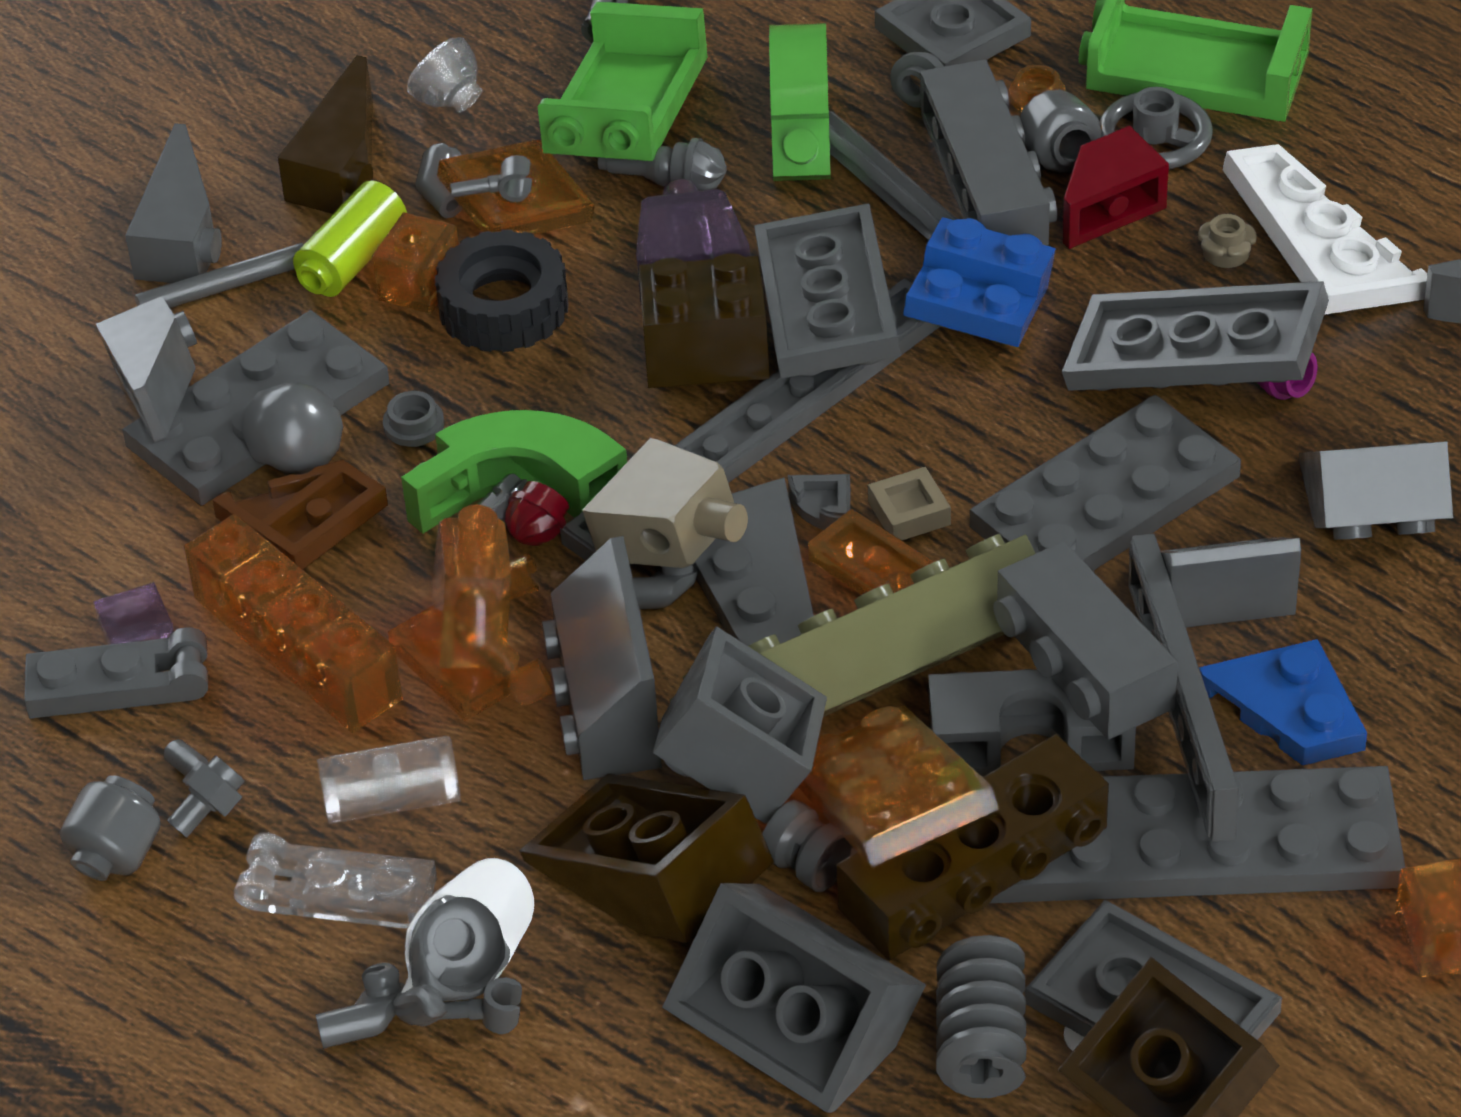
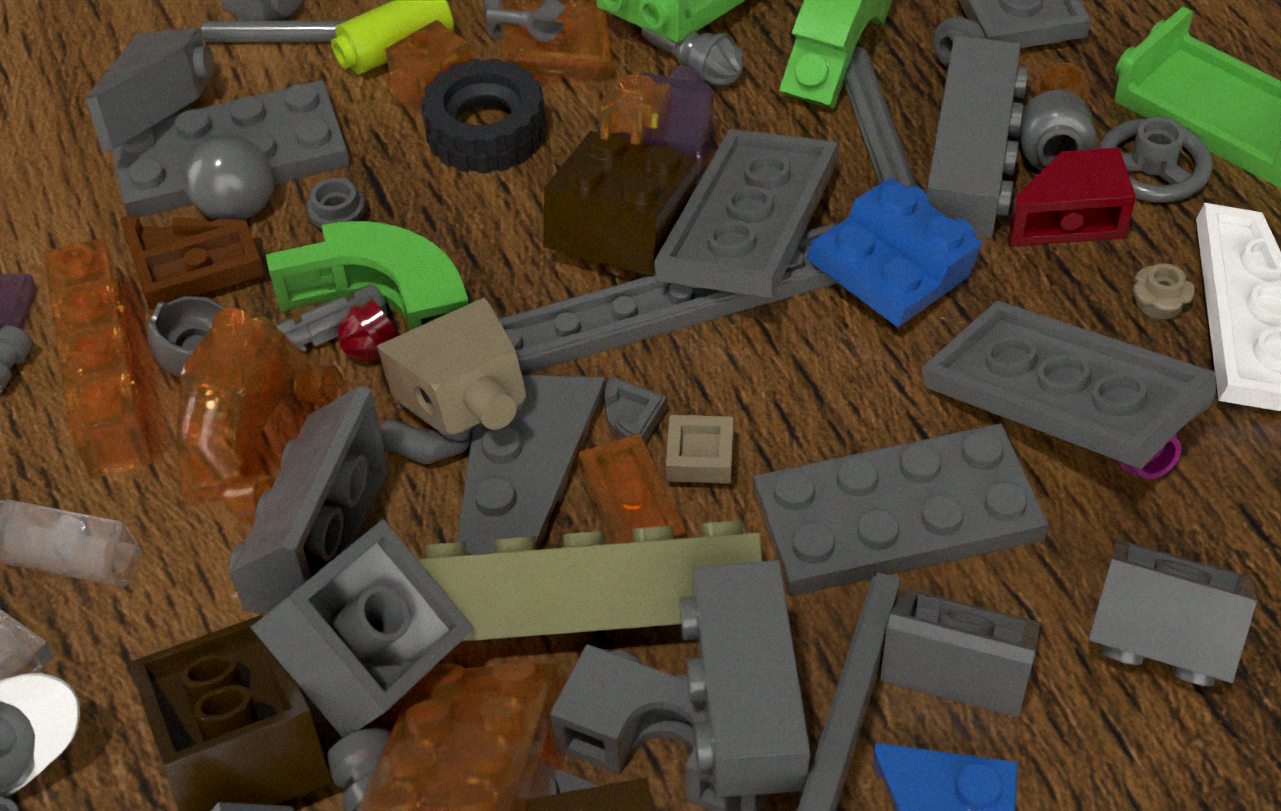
camera: 25 degrees right, 5 degrees up
none -> dark grey hair [147,296,243,381]
none -> clear orange plate [600,74,671,144]

